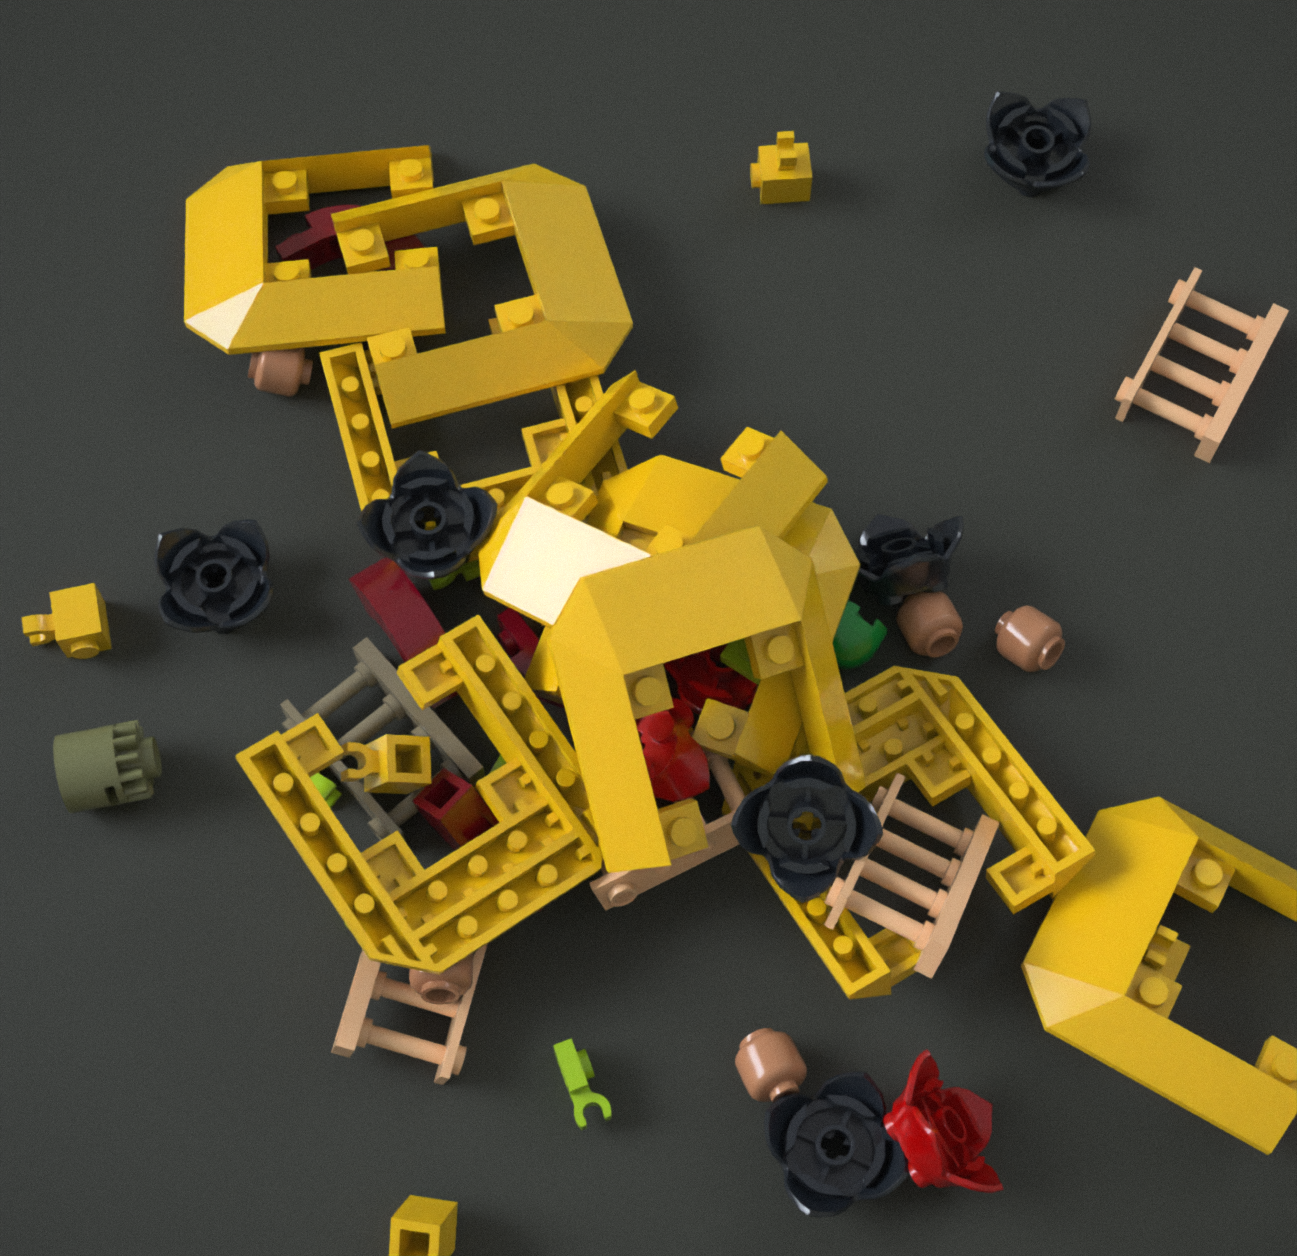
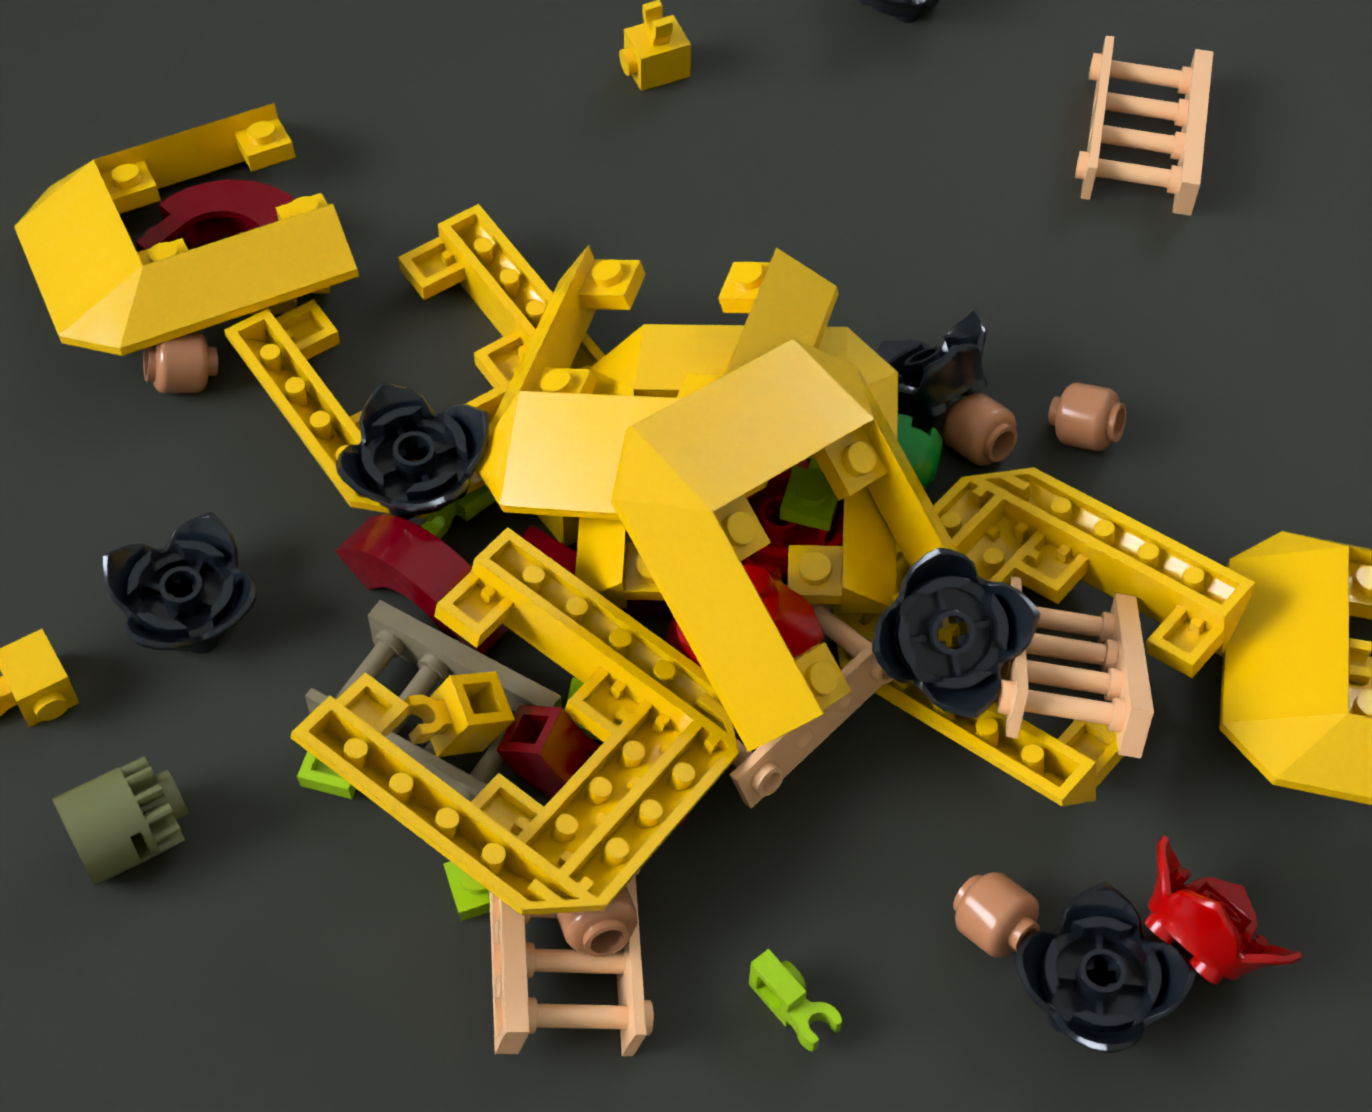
camera: 20 degrees left, 10 degrees down
yellow slope [331,164,633,429] -> none

